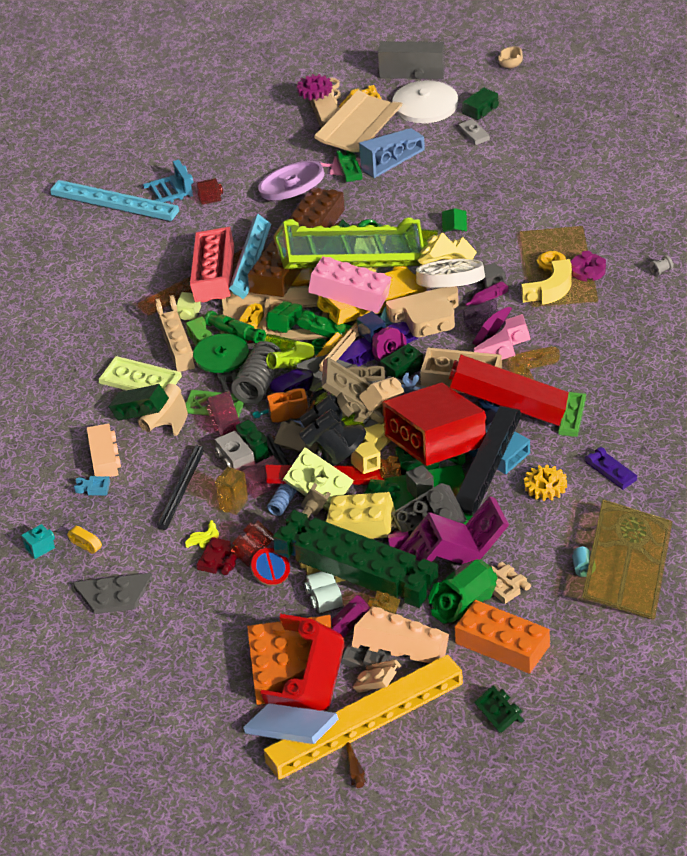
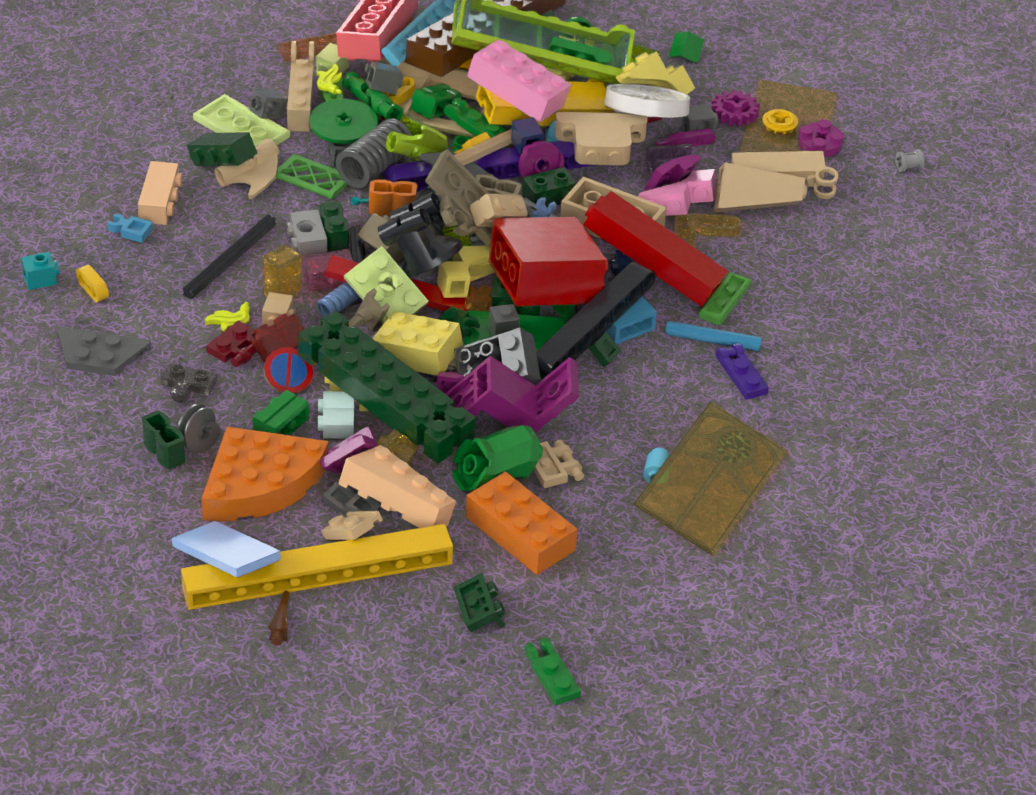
camera: 10 degrees right, 0 degrees up
clear pink brick [206,391,240,437] -> none
red windscreen [260,614,345,712] -> none
light yellow arch [521,259,572,305] -> none
yellow gear [524,465,567,501] -> none
none -> dark green brick [142,410,185,469]
none -> clear smoke plate [161,363,217,403]
none -> dark grey piece [177,403,221,453]
none -> dark grey brick [248,88,288,119]
none -> green brick [252,390,309,436]
none -> tan brick [262,292,296,332]
none -> neon yellow piece [316,64,342,95]
none -> dark grey brick [365,61,403,95]
none -> green hinge [524,637,581,705]
none -> green hinge [547,36,611,65]
none -> dark green plate [589,332,621,367]
none -> dark azure axle [665,321,762,351]
none -> magenta gear [711,90,760,127]
none -> tan slope [713,162,807,212]
none -> tan hinge [731,151,838,199]

